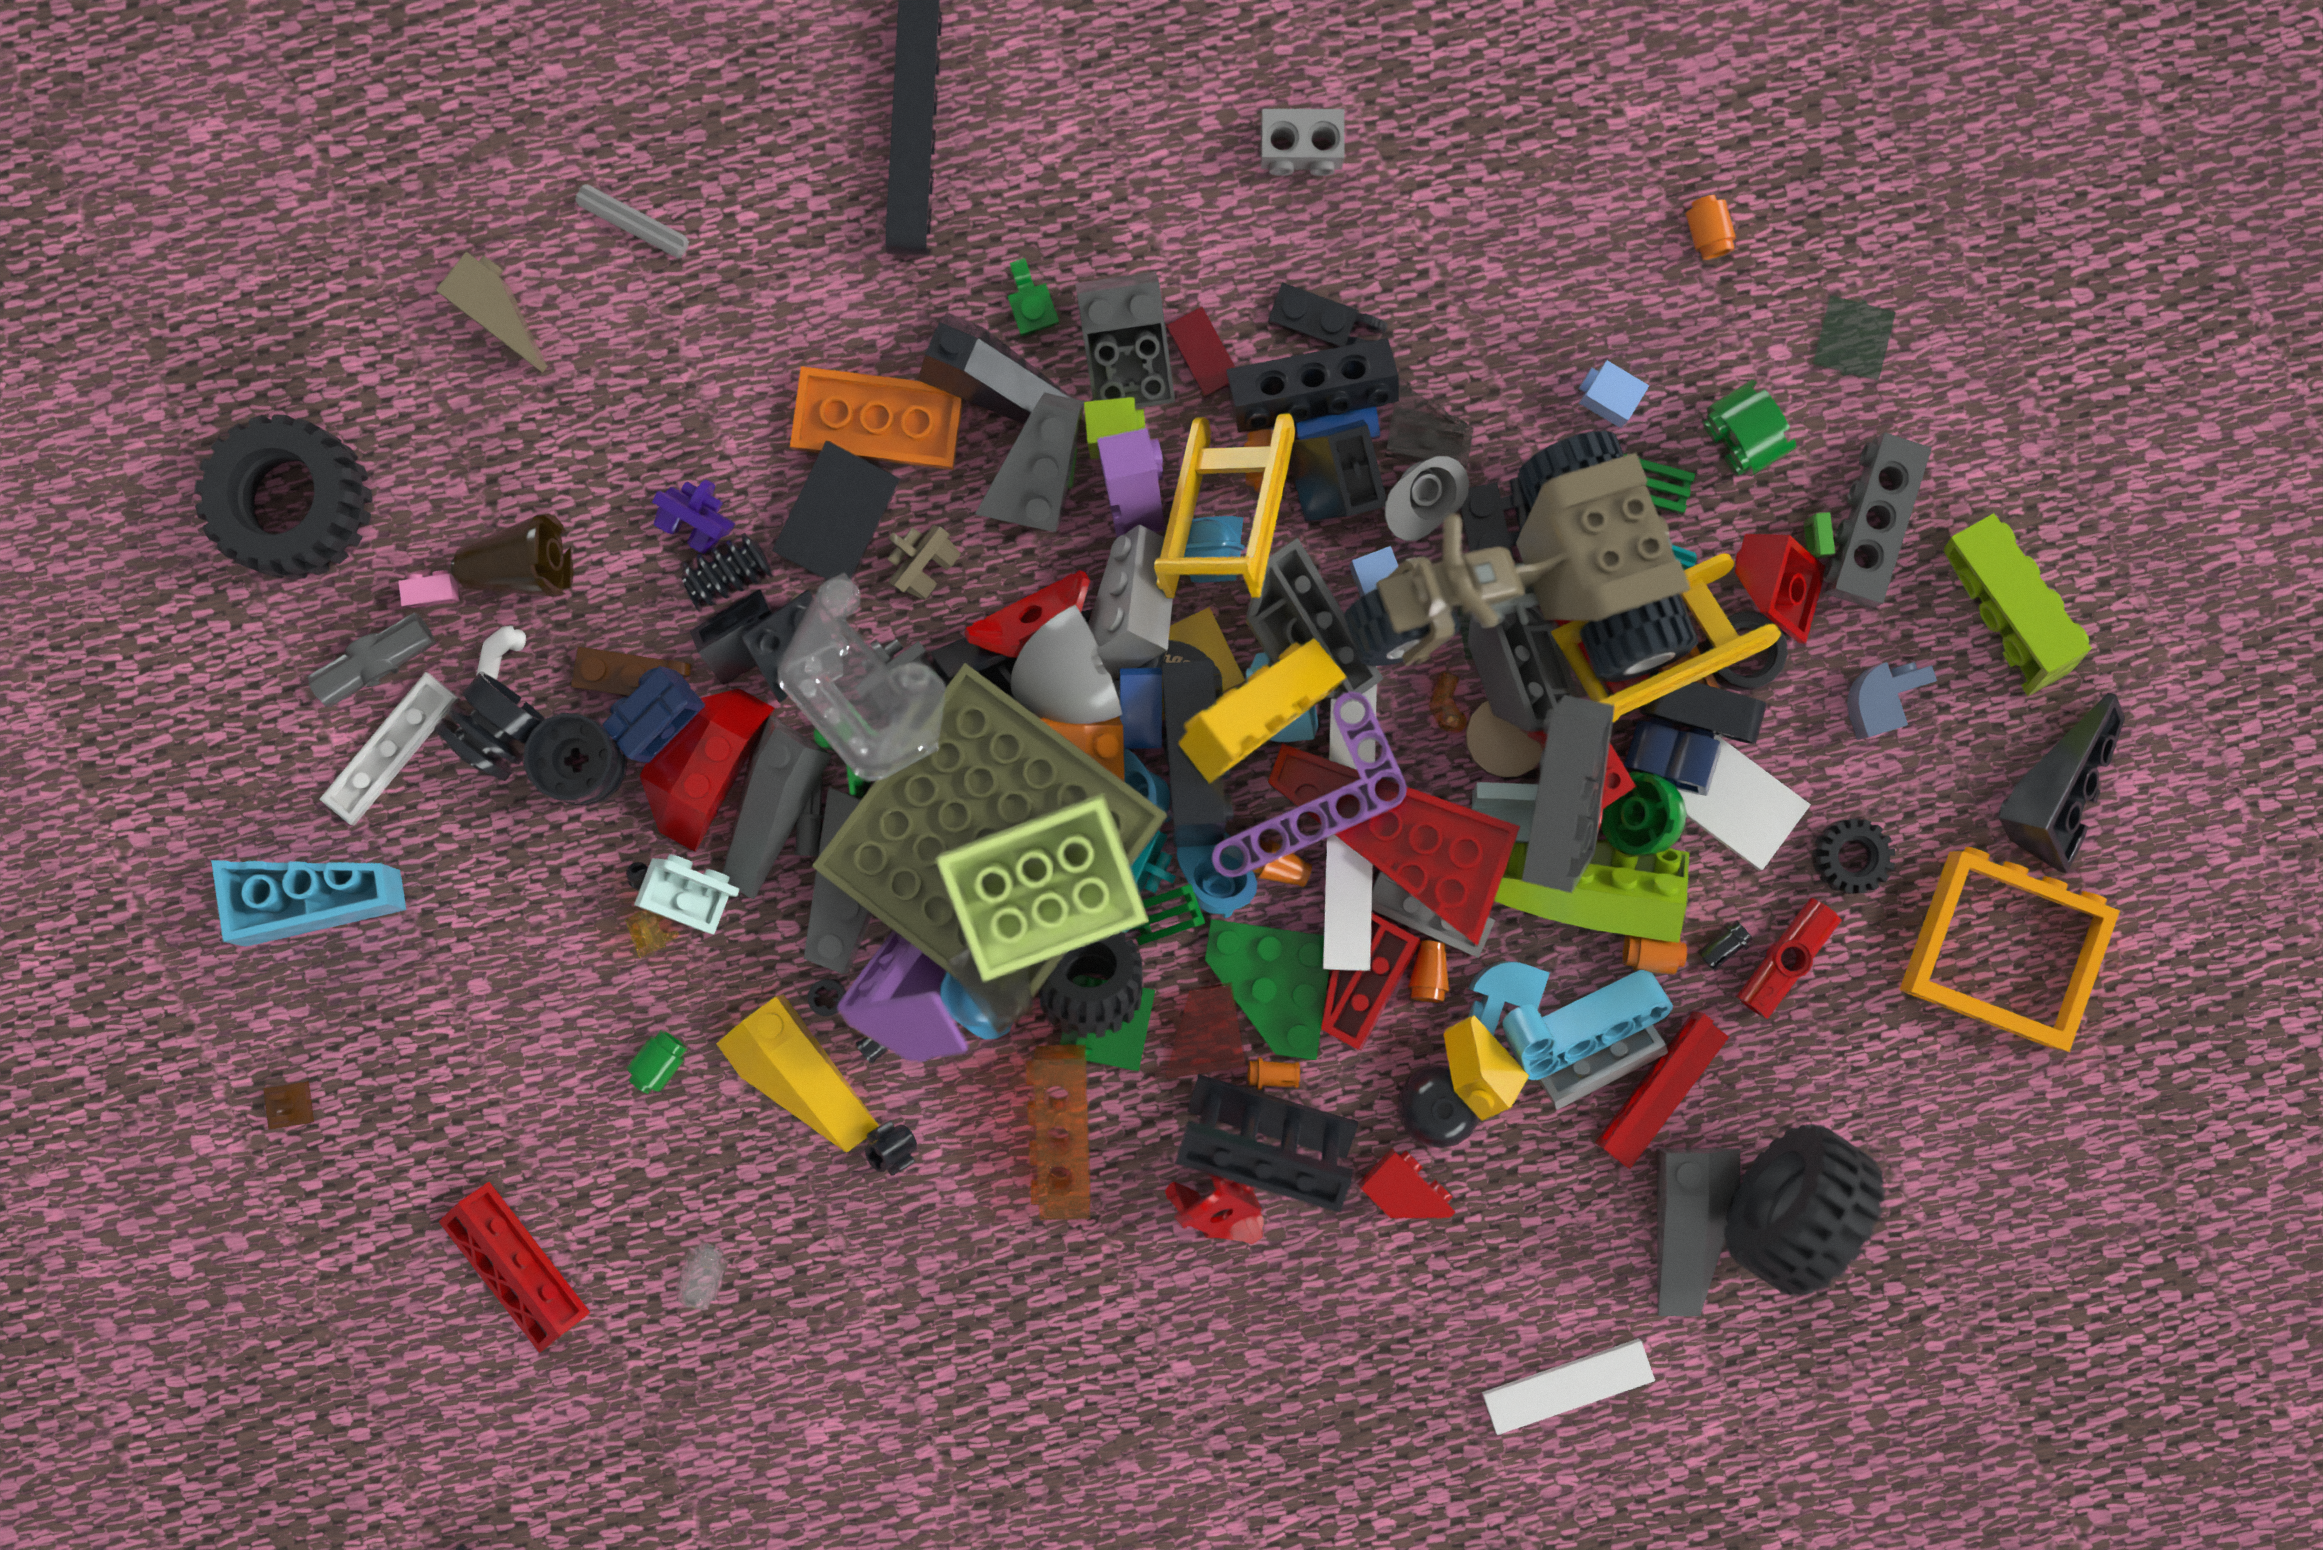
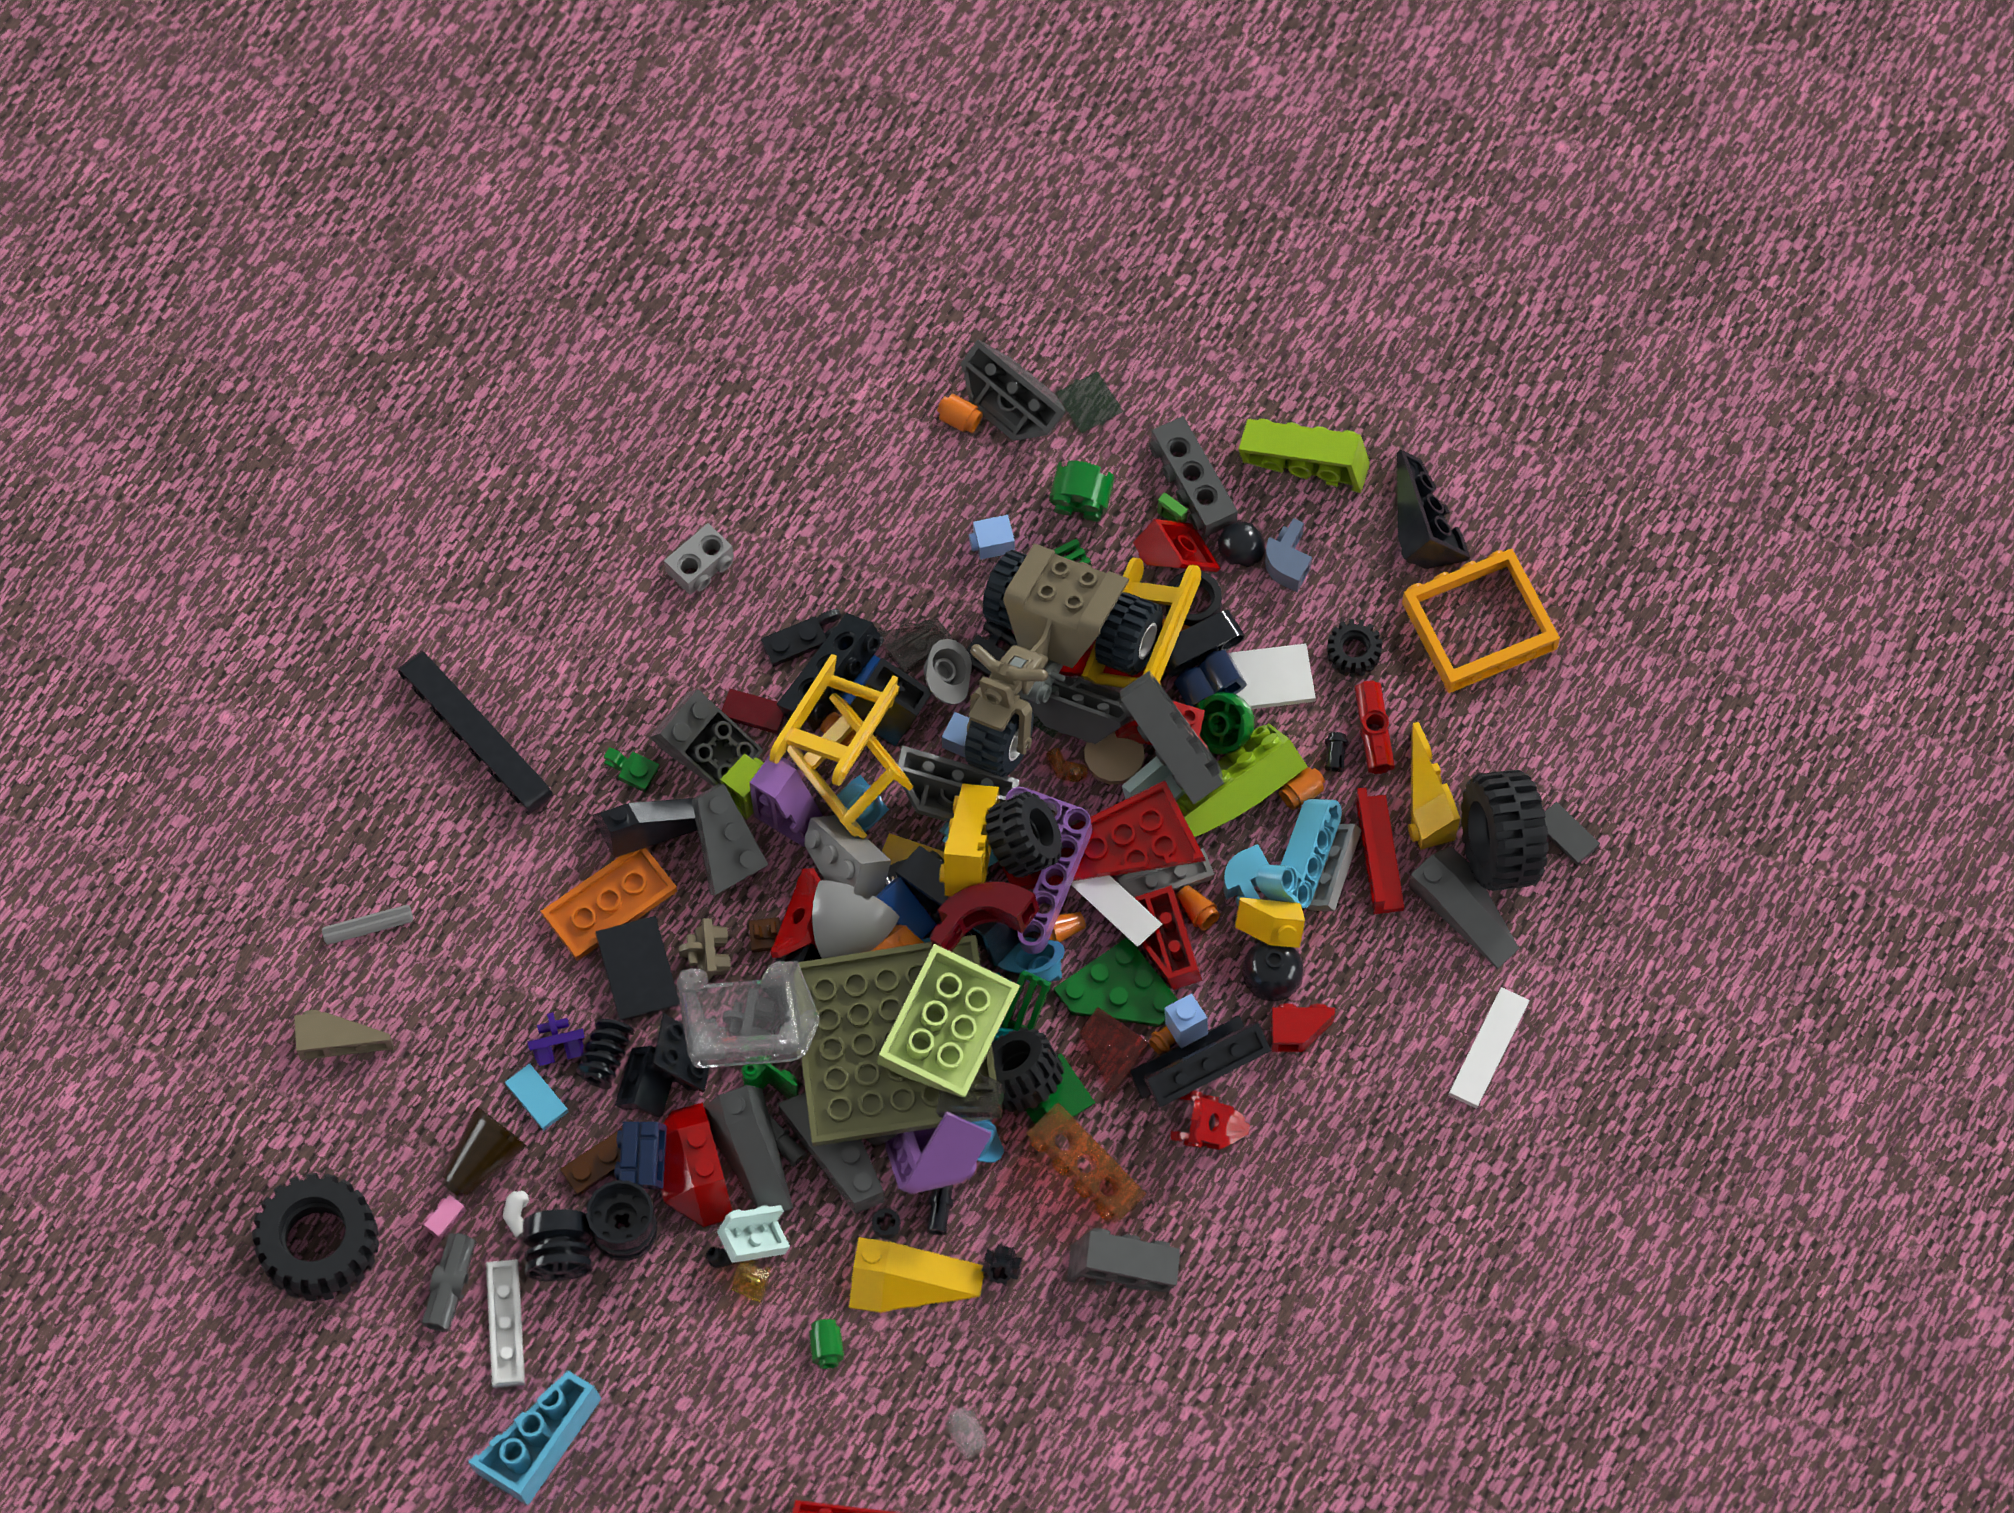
camera: 45 degrees left, 20 degrees down
none -> medium azure tile [505,1063,568,1131]
none -> reddish brown tile [749,917,780,953]
none -> yellow piece [769,654,900,786]
none -> dark red arch [930,882,1040,952]
none -> dark grey wedge [961,340,1066,441]
none -> black tyre [986,792,1062,878]
none -> dark grey wedge [1067,1228,1180,1292]
none -> light blue brick [1164,993,1208,1048]
none -> black hair [1218,522,1266,567]
none -> yellow wedge [1408,722,1460,850]
none -> dark grey tile [1545,801,1600,866]

